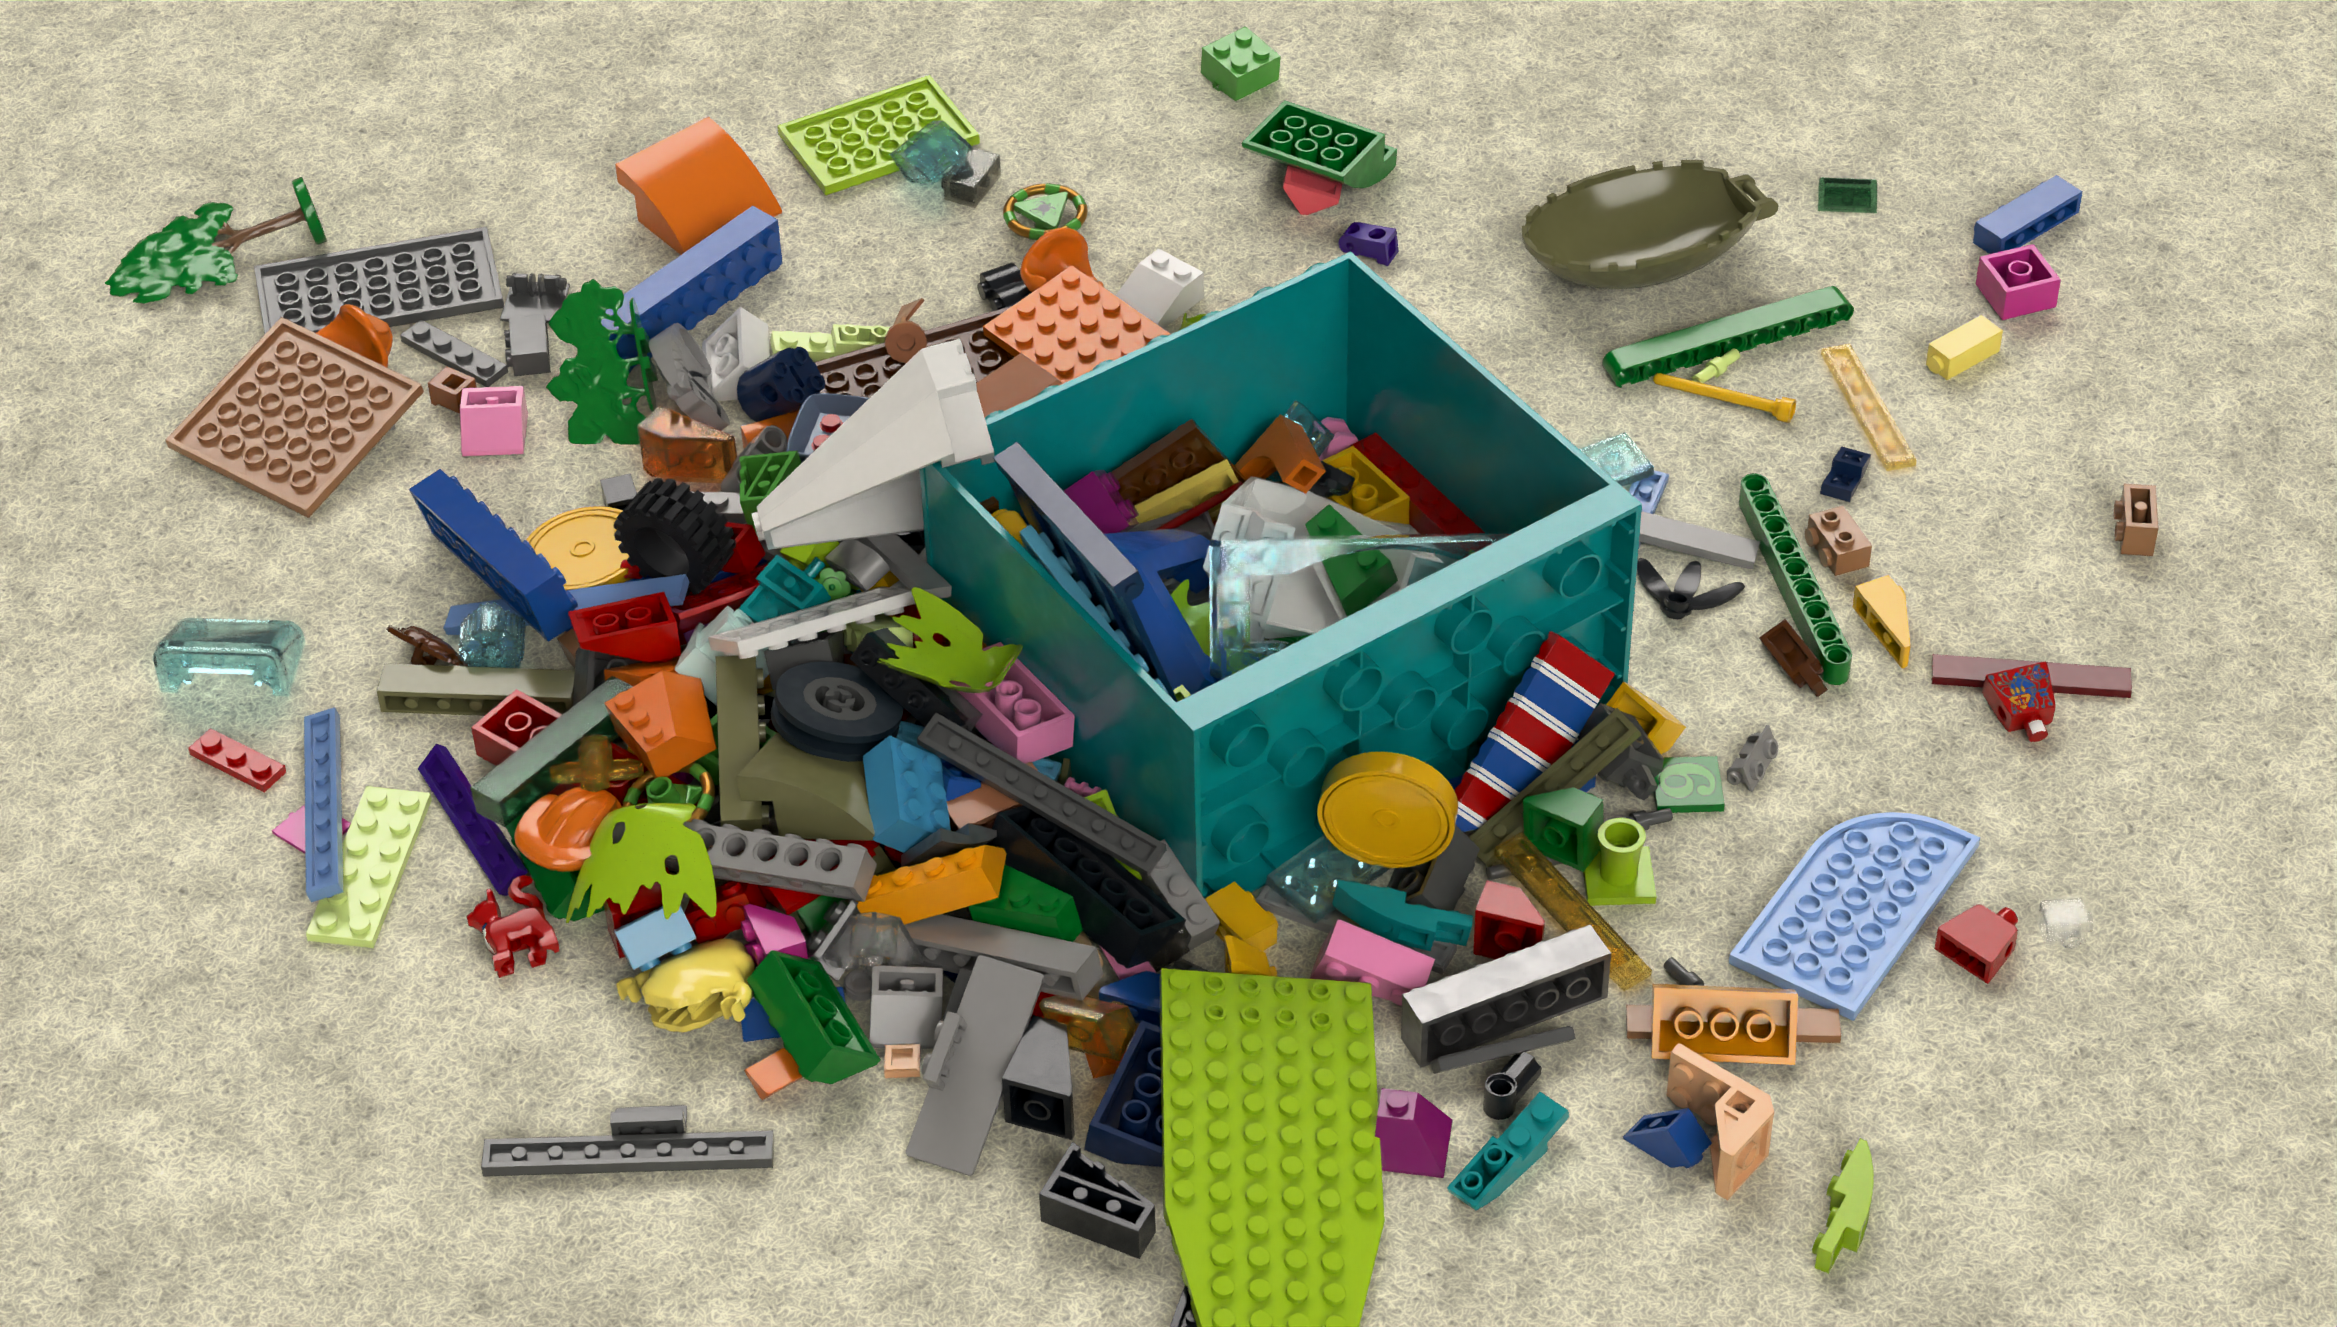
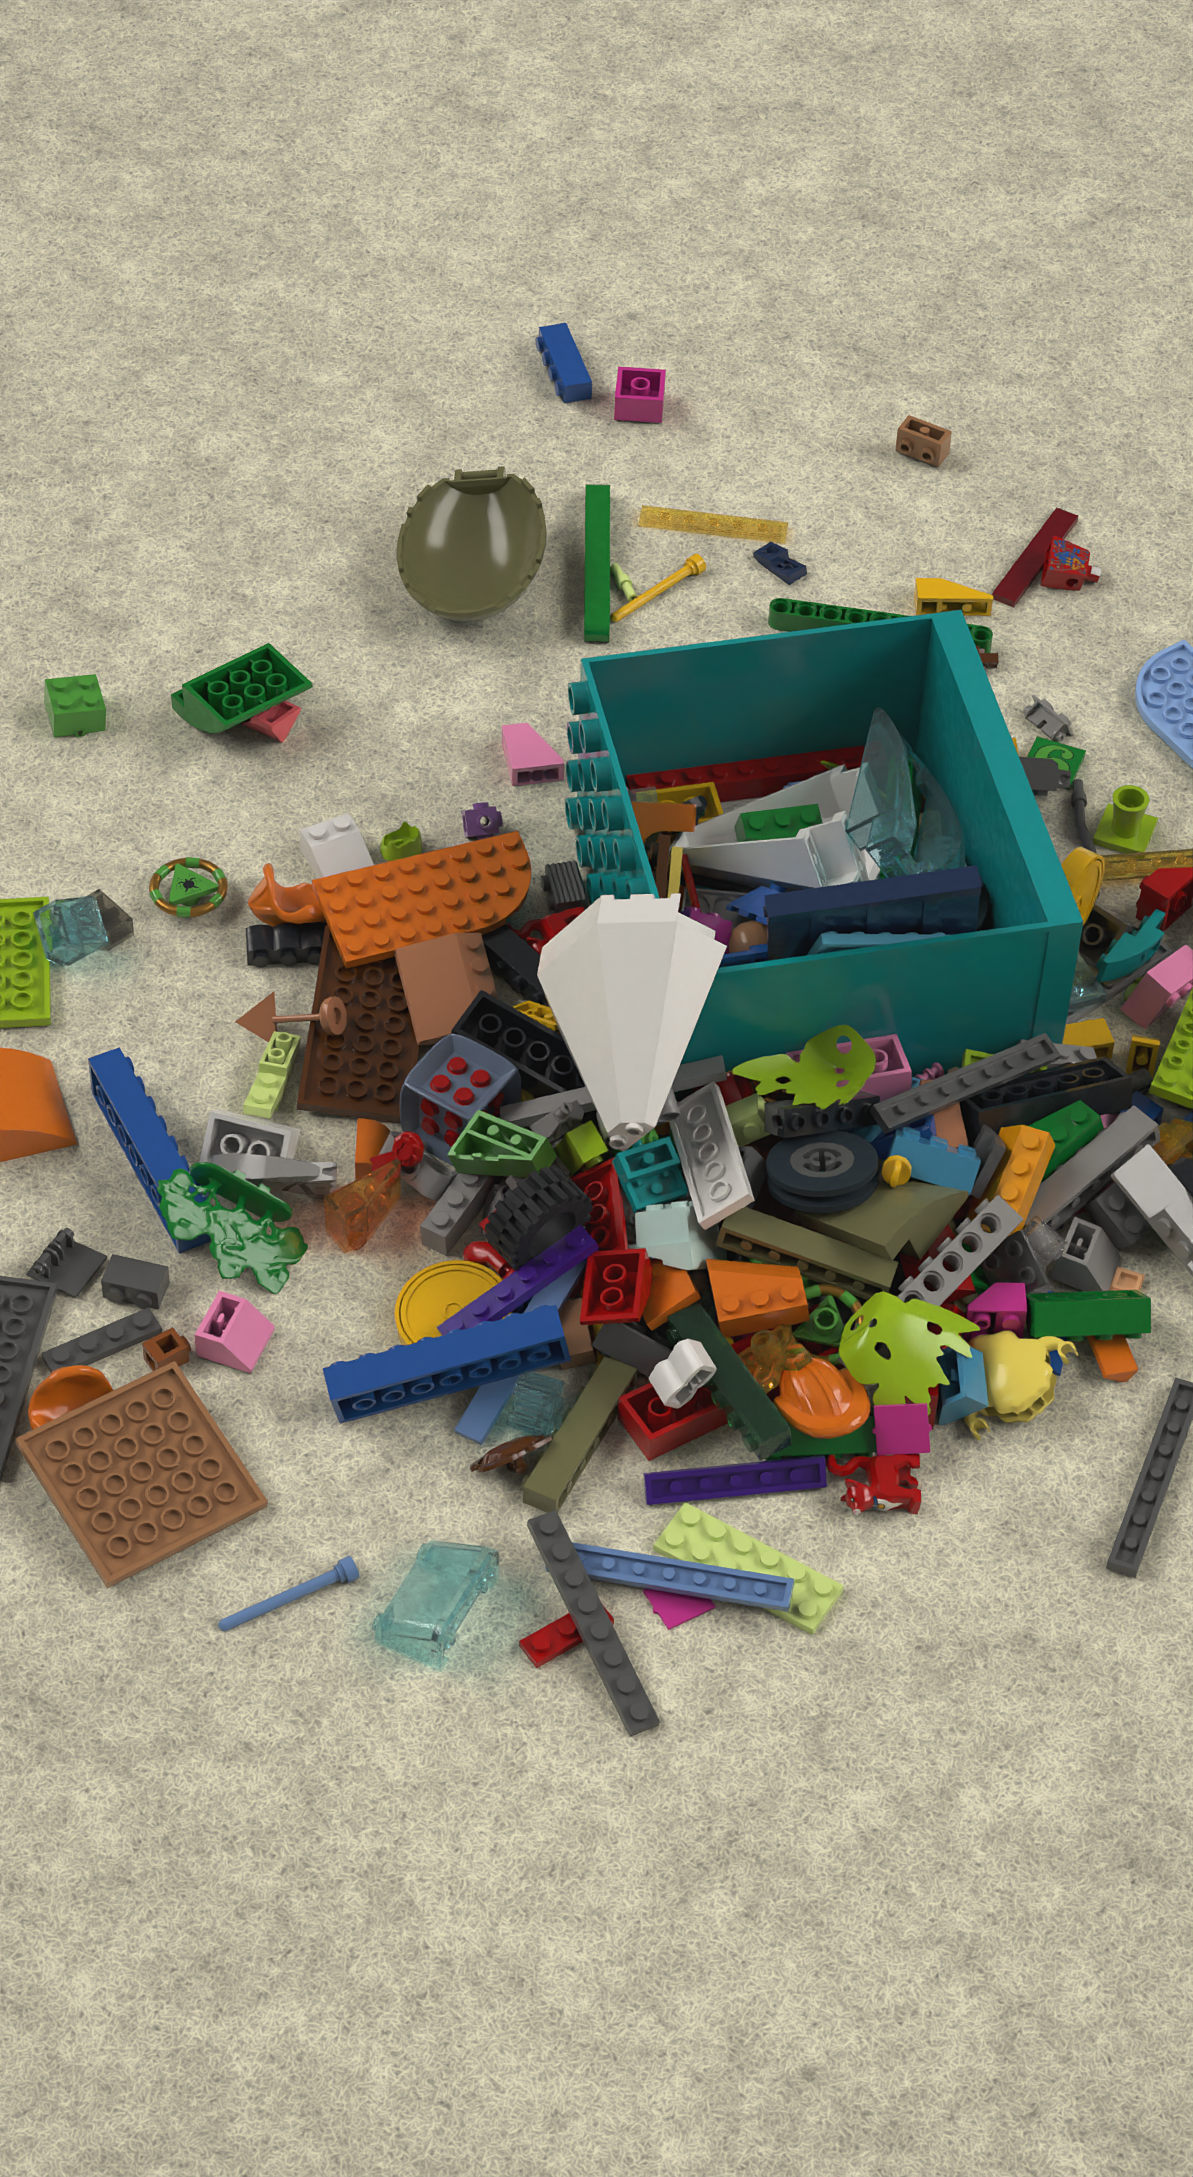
camera: 70 degrees left, 5 degrees up
brick [600,473,637,510] -> none
panel [610,1105,687,1135] -> none
dark blue cylinder [737,347,825,422] -> none
dark purple leg [1338,222,1399,266] -> none
olive plate [1469,708,1641,867] -> none
green slope [1523,787,1604,872] -> none
medium nougat brick [1805,505,1872,576] -> none
clear green slope [1817,177,1877,213] -> none
light yellow brick [1926,315,2003,380] -> none
none -> medium blue piece [218,1556,360,1631]
none -> red piece [370,1131,424,1190]
none -> dark purple plate [437,1225,599,1336]
none -> dark grey plate [527,1510,660,1737]
none -> white brick [649,1338,717,1409]
none -> dark pink piece [873,1403,932,1455]
none -> yellow tile [882,1155,912,1188]

